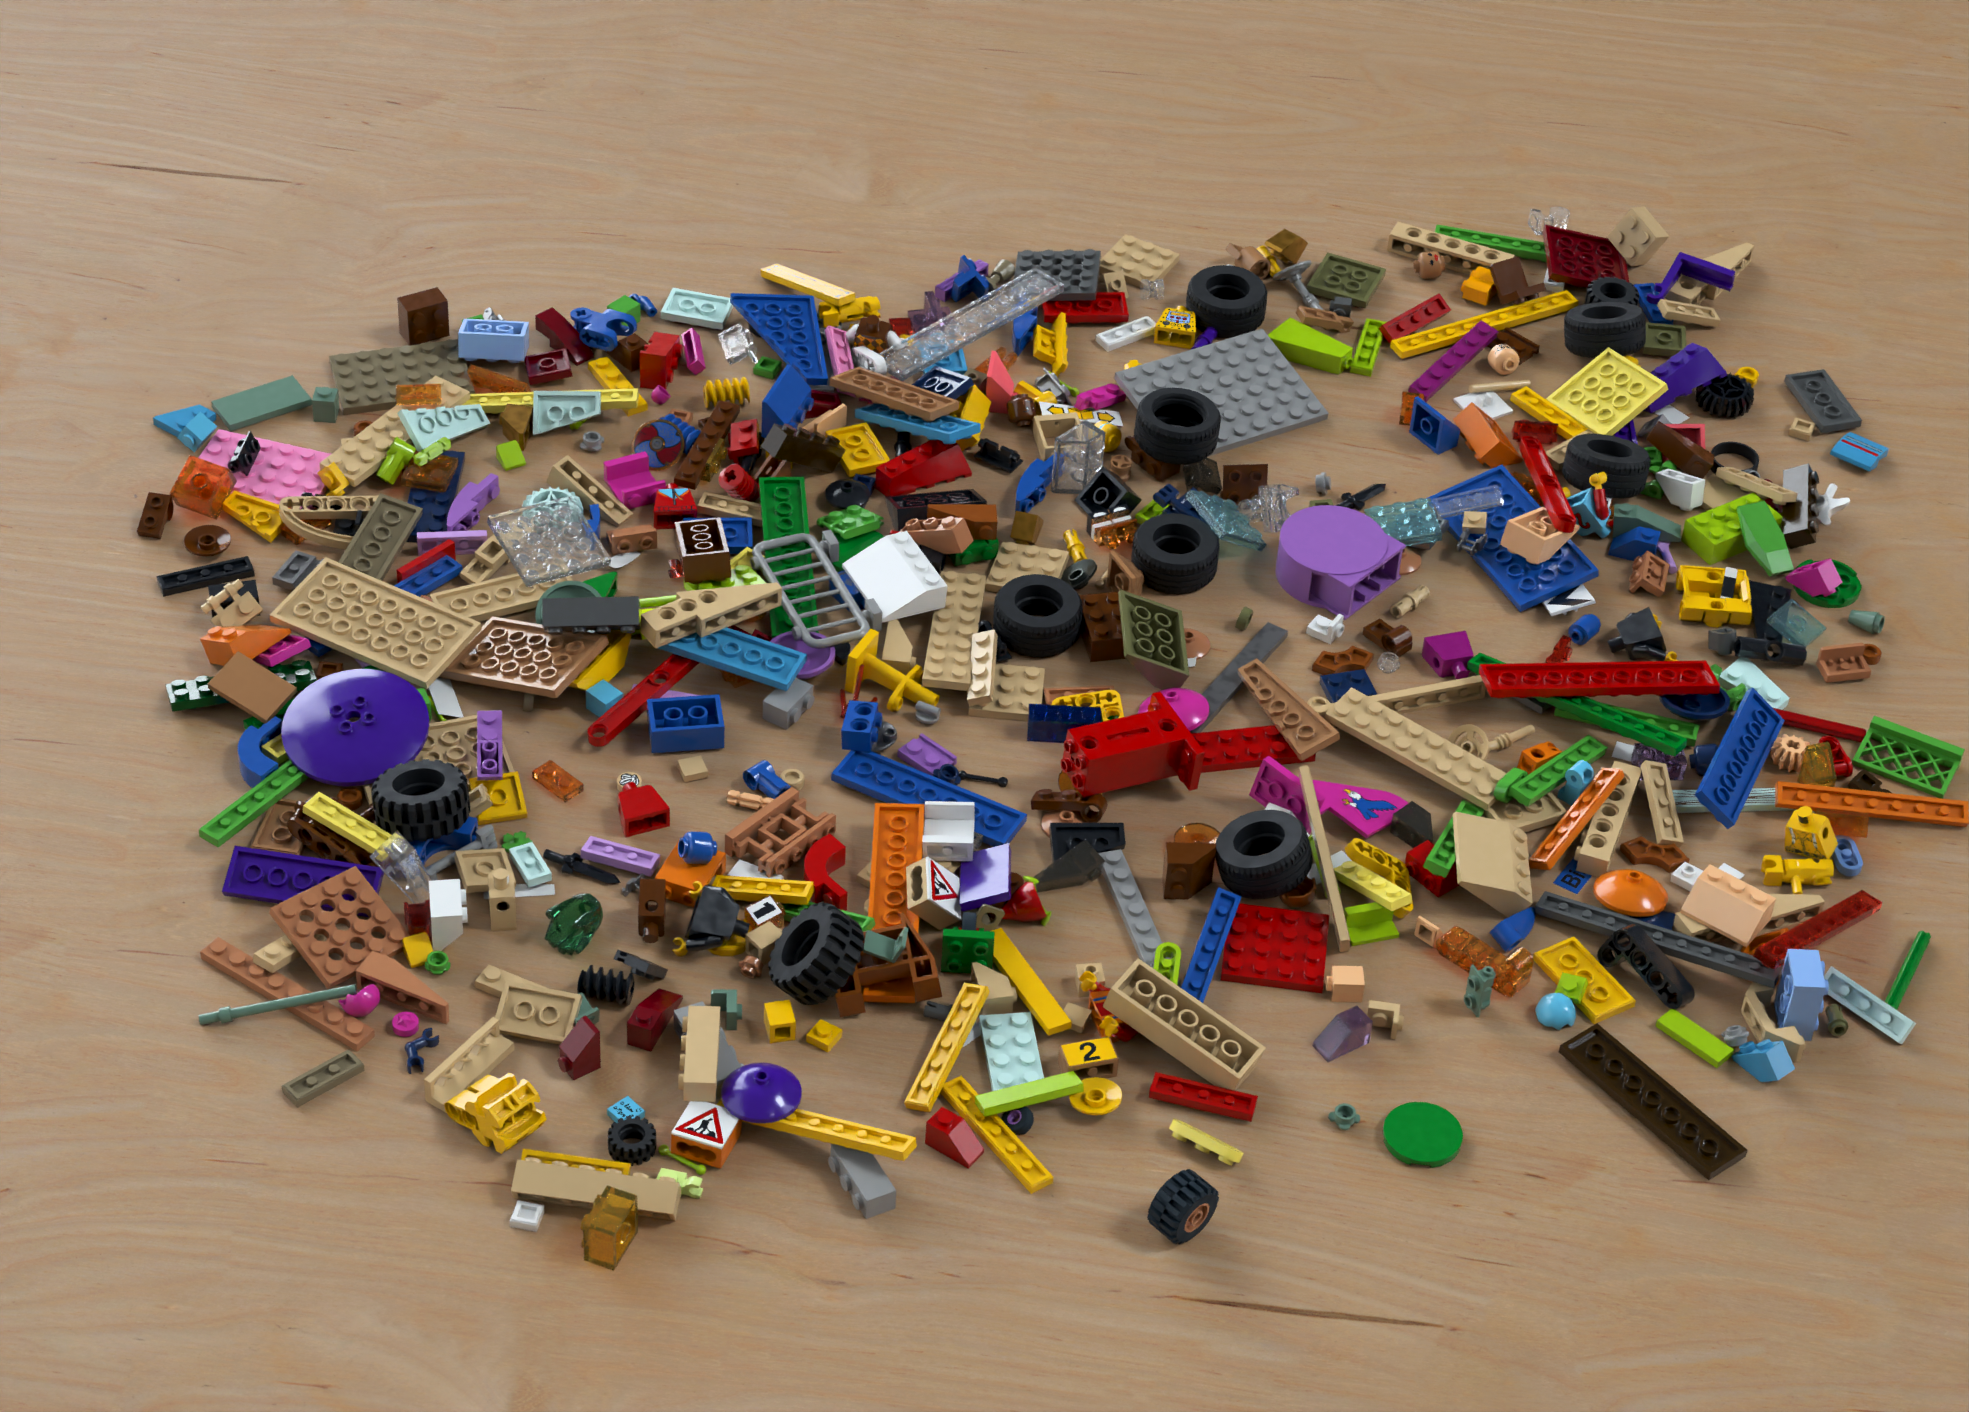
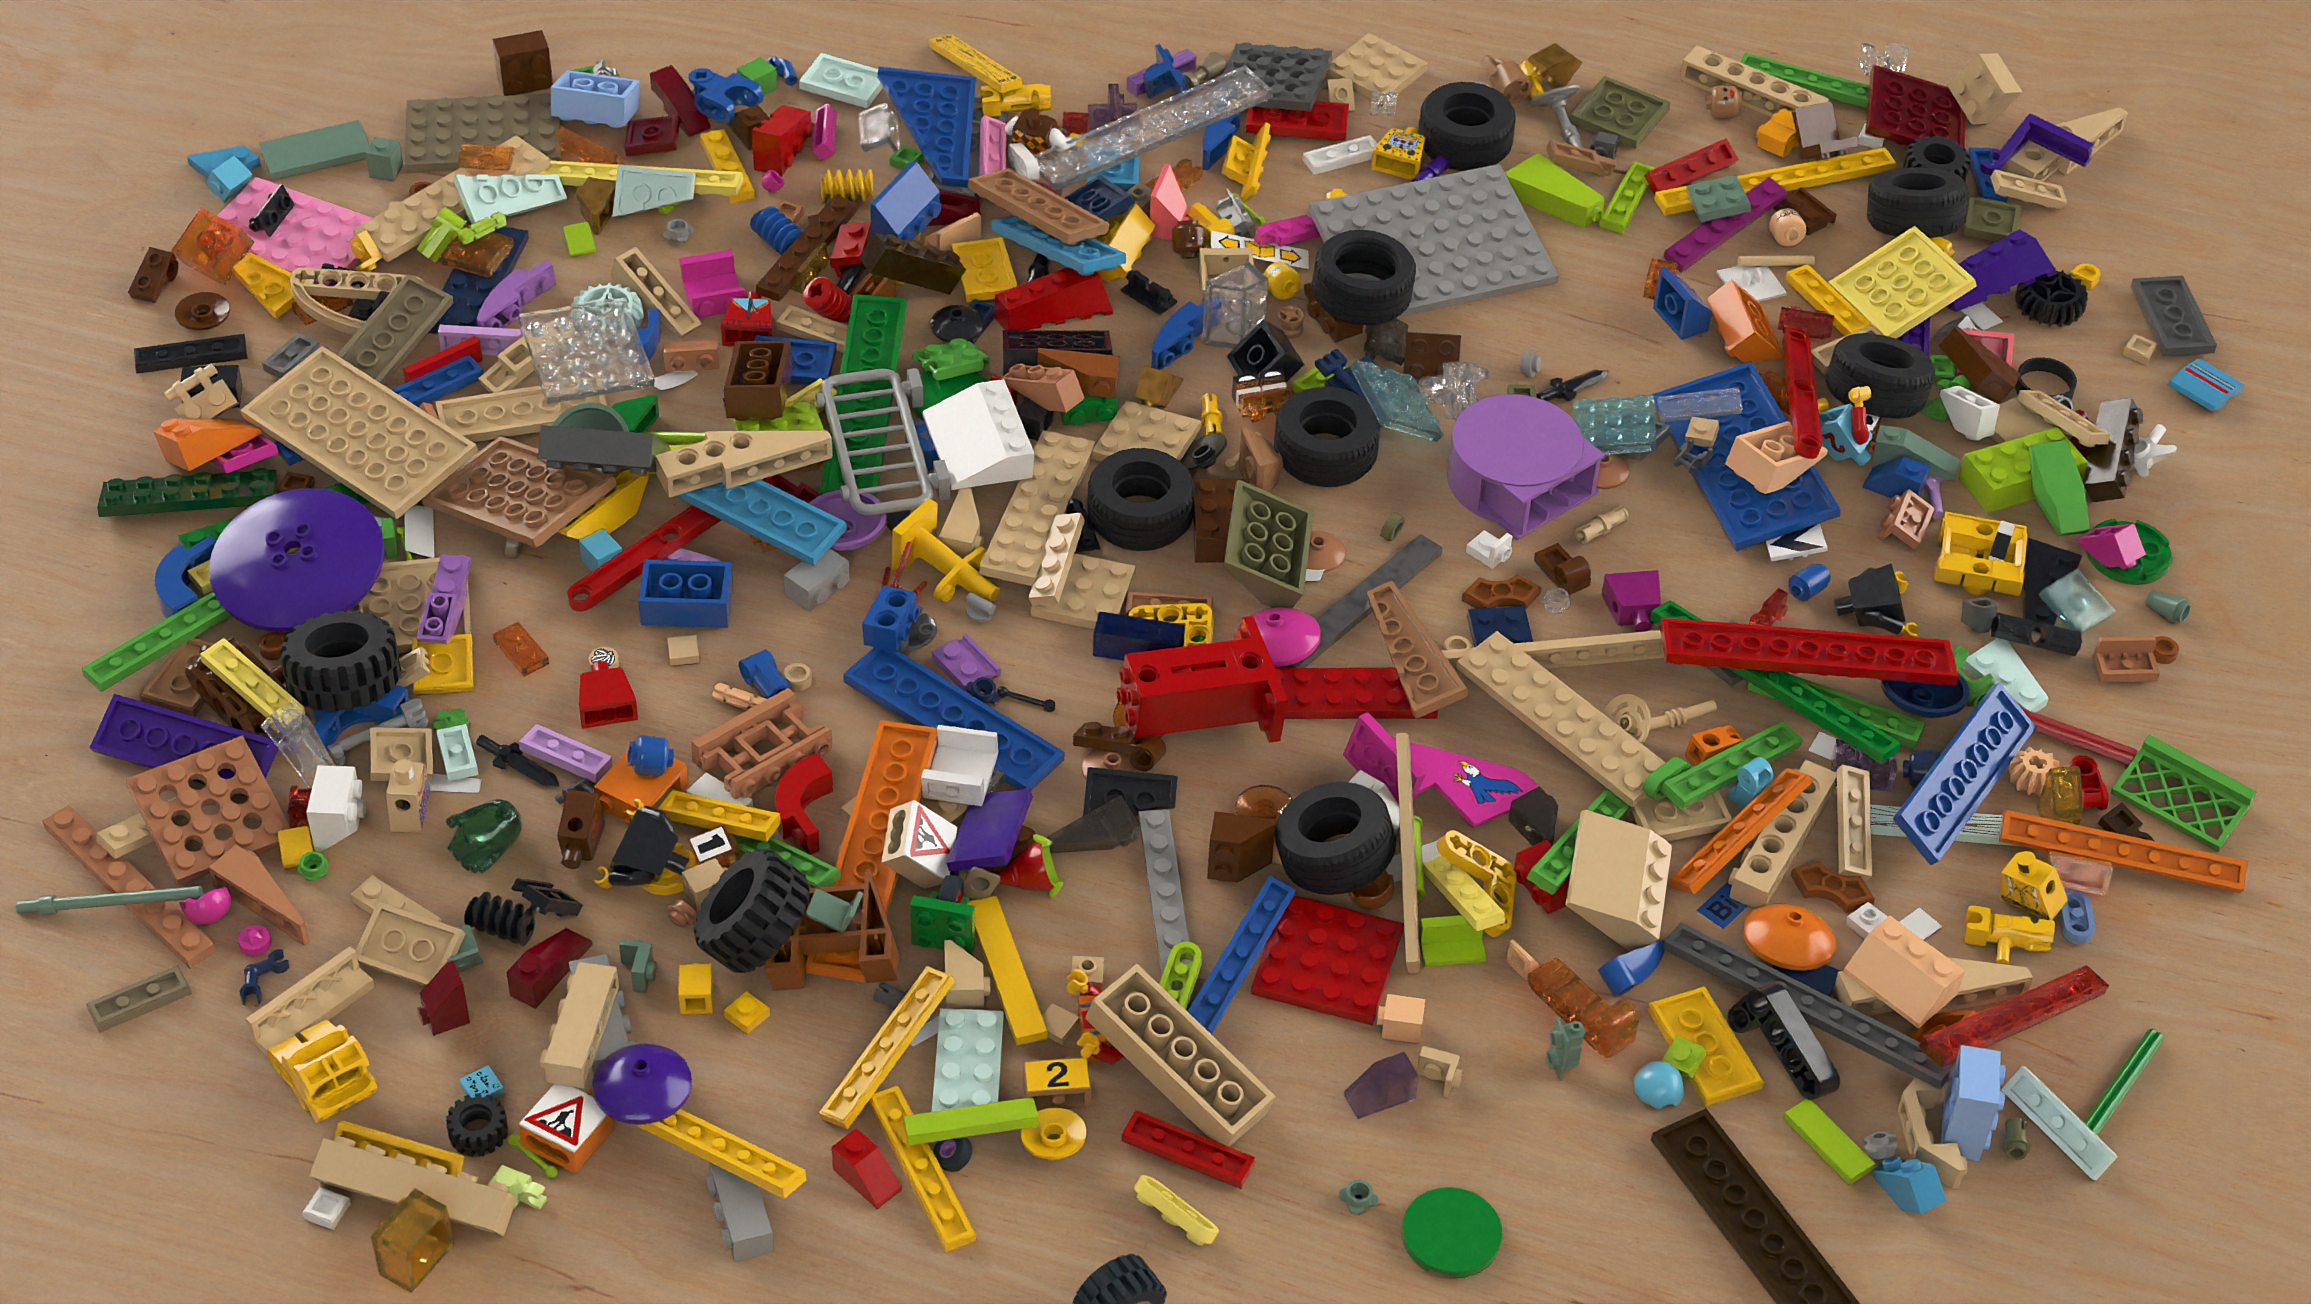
camera: 10 degrees right, 5 degrees up
medium nougat tile [208,651,297,723] -> none
shield [632,419,684,471] -> none
none -> sand green plate [1687,175,1751,223]

